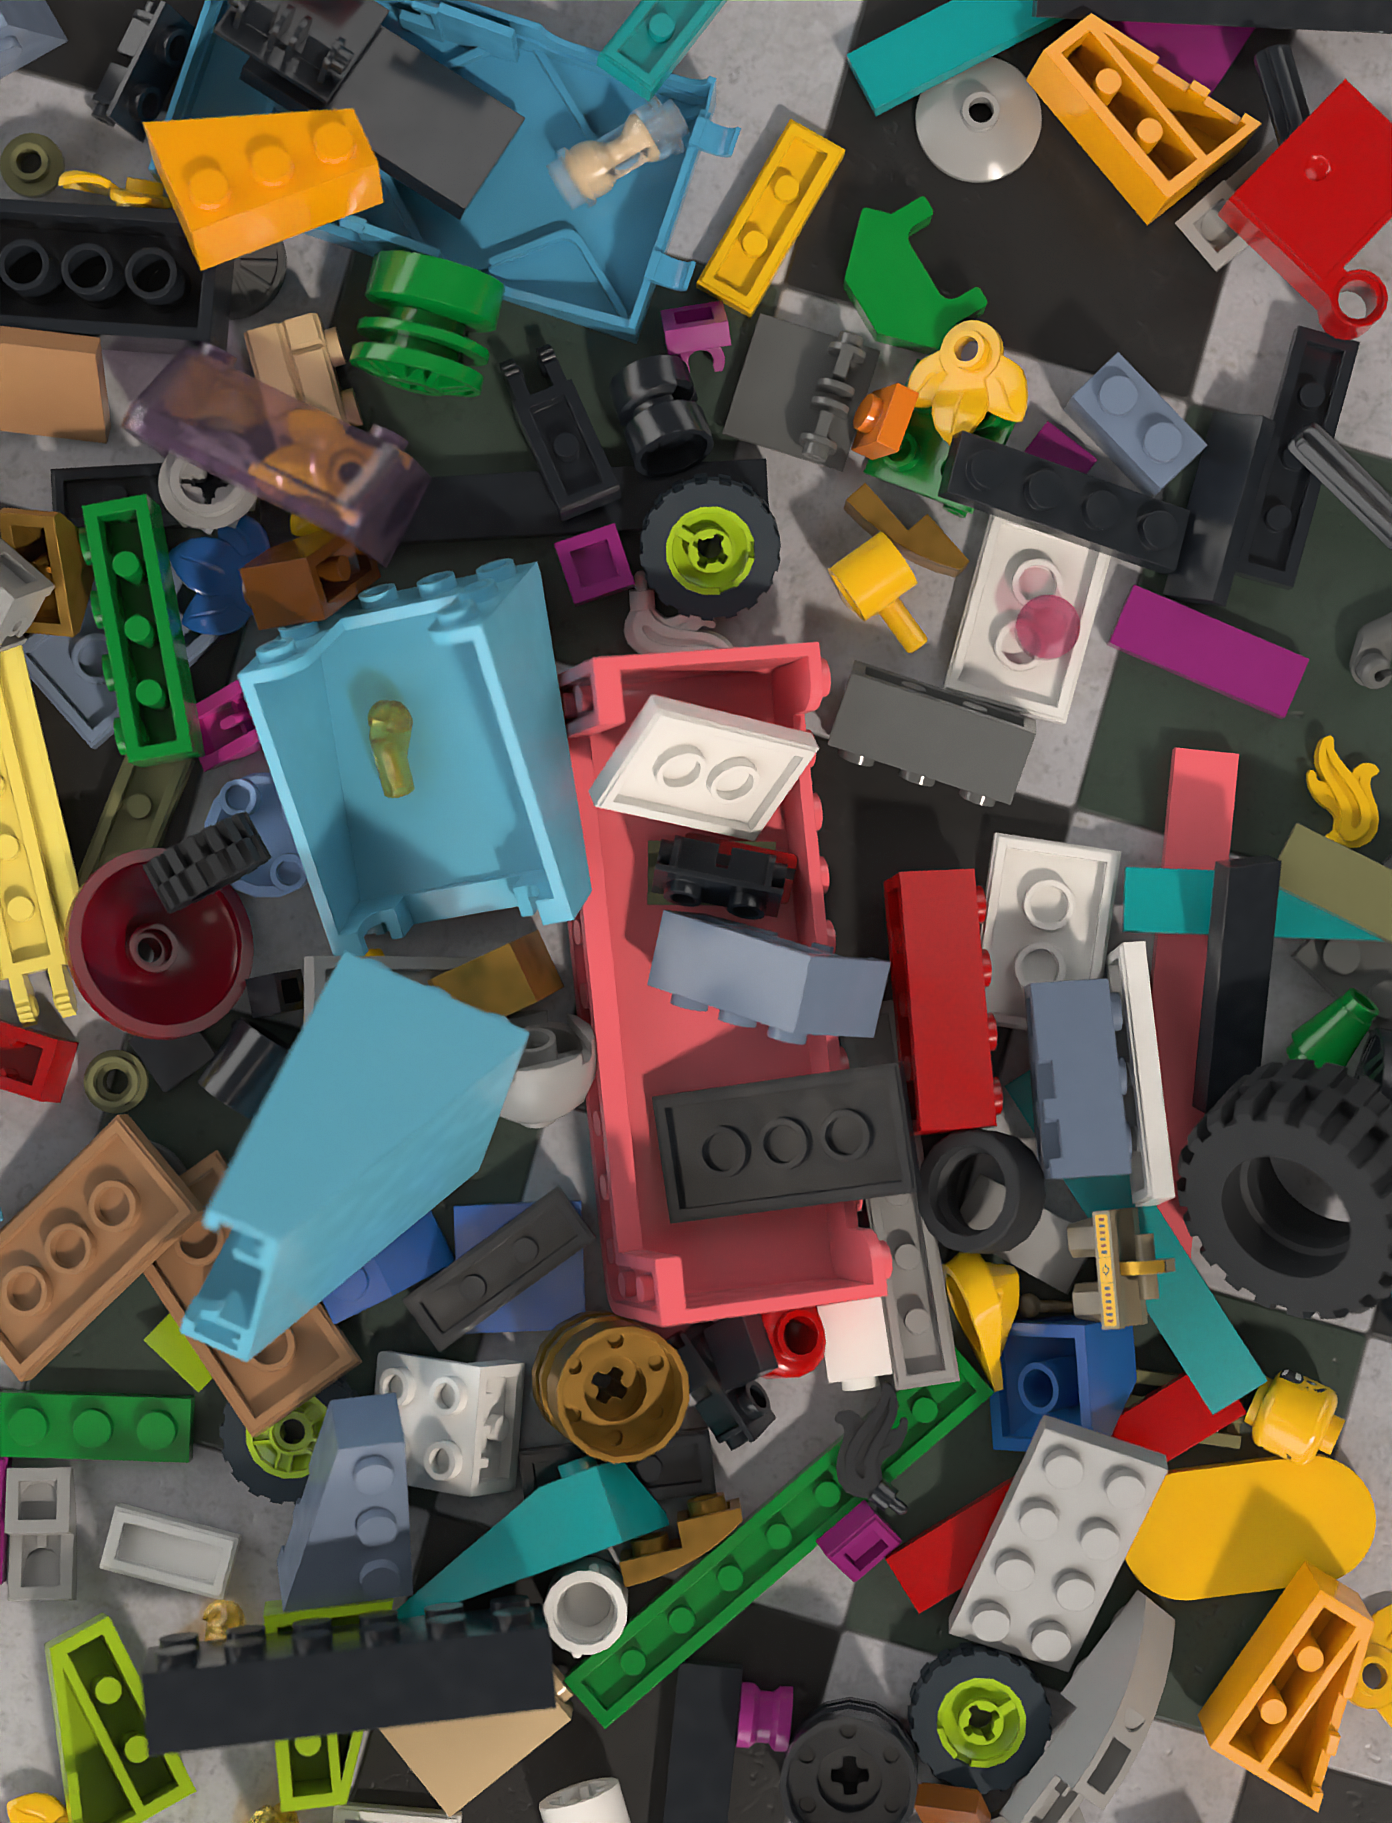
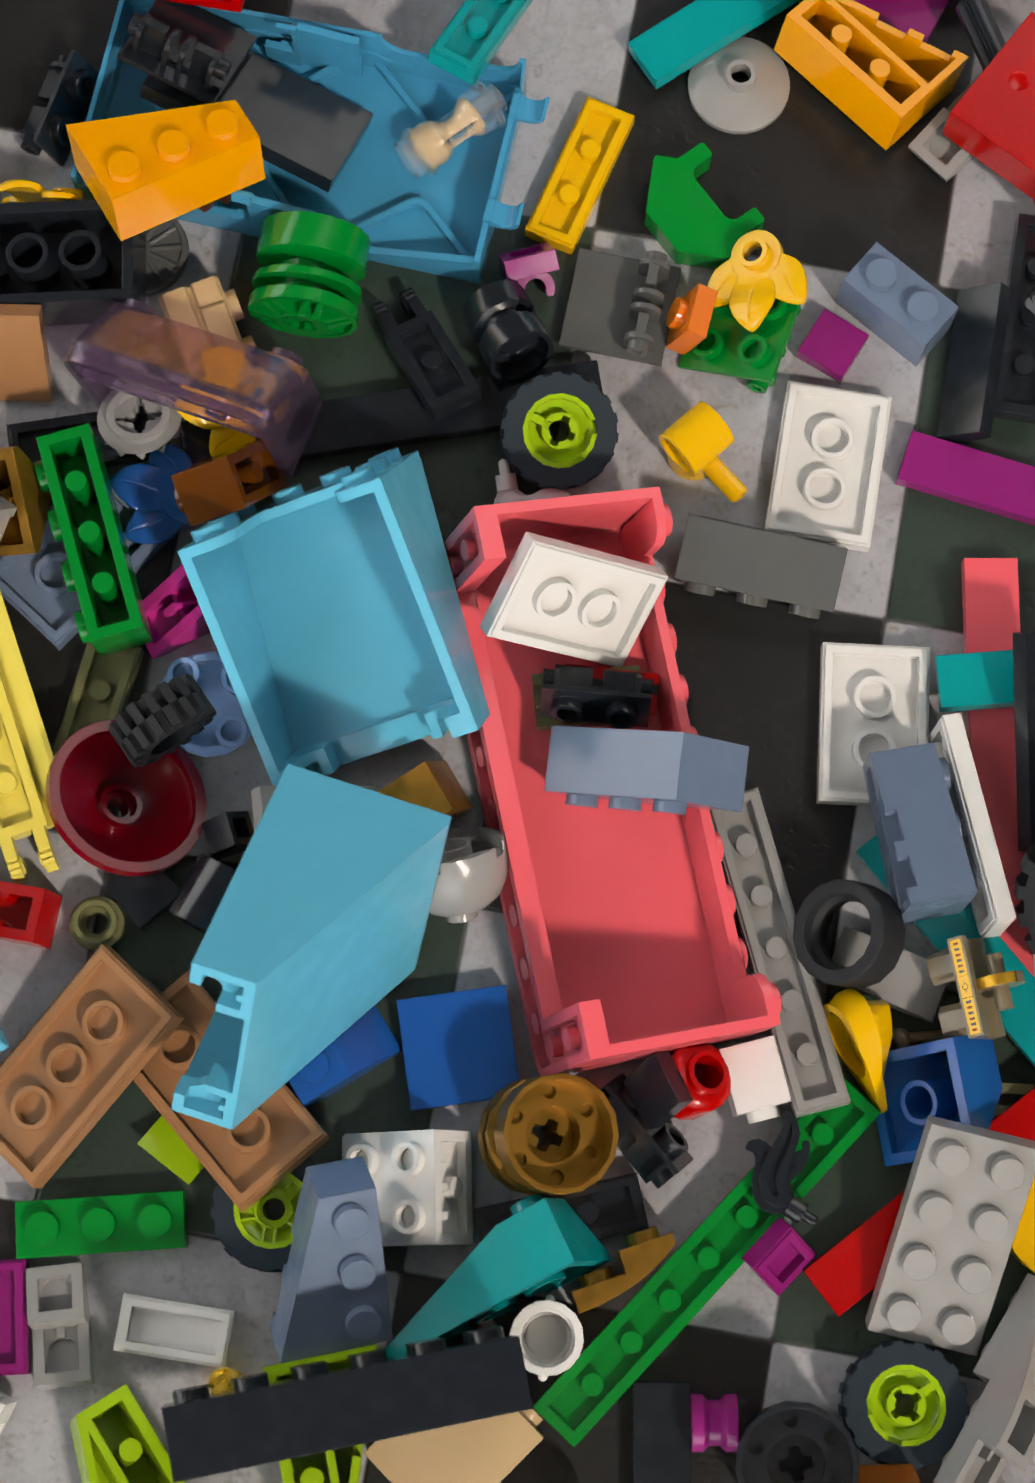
camera: 10 degrees left, 10 degrees down
clear yellow arm [367,700,415,798] -> none
black tile [402,1185,596,1352] -> none
magenta tile [554,523,636,607] -> none
black tile [652,1061,922,1224] -> none
pearl gold slope [843,483,970,578] -> none
red brick [883,869,1003,1135] -> none
black plate [937,430,1190,575] -> none
clear pink tile [1014,595,1080,661] -> none

